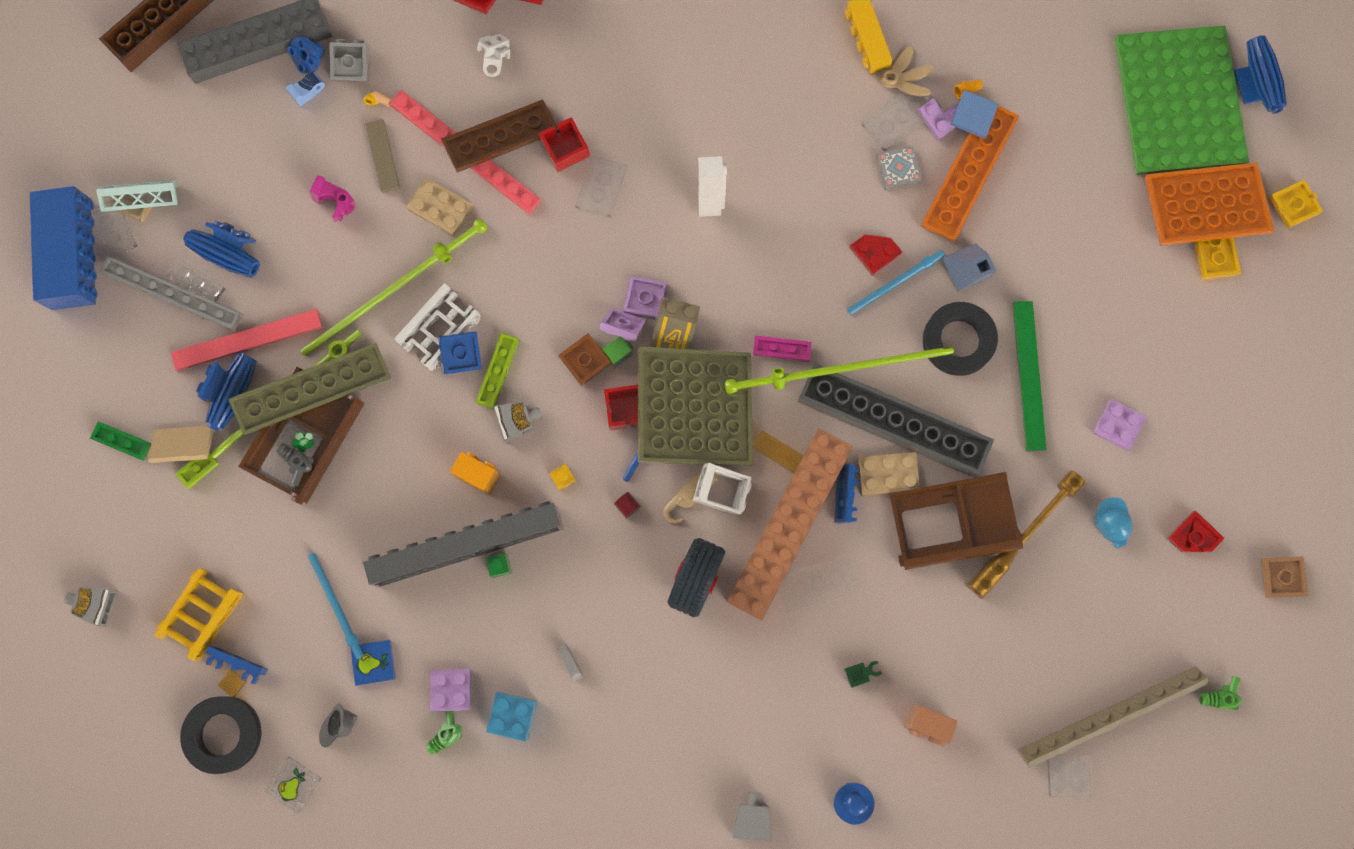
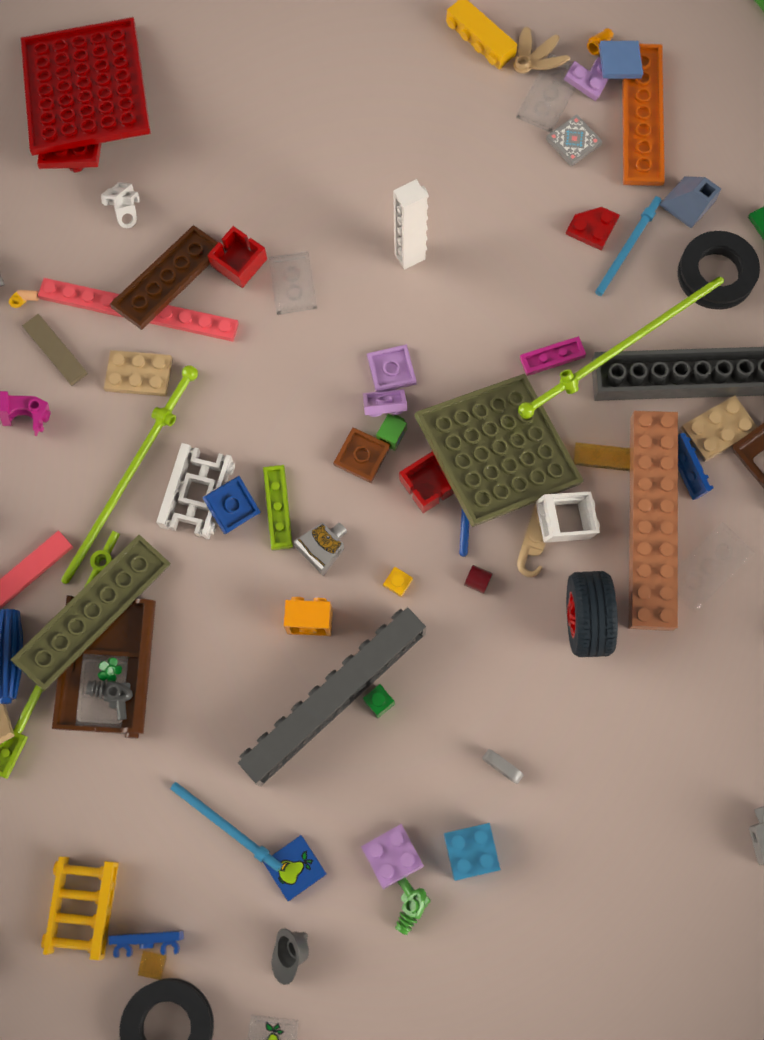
camera: 25 degrees left, 5 degrees down
dark tan slope [650,297,700,349] -> none

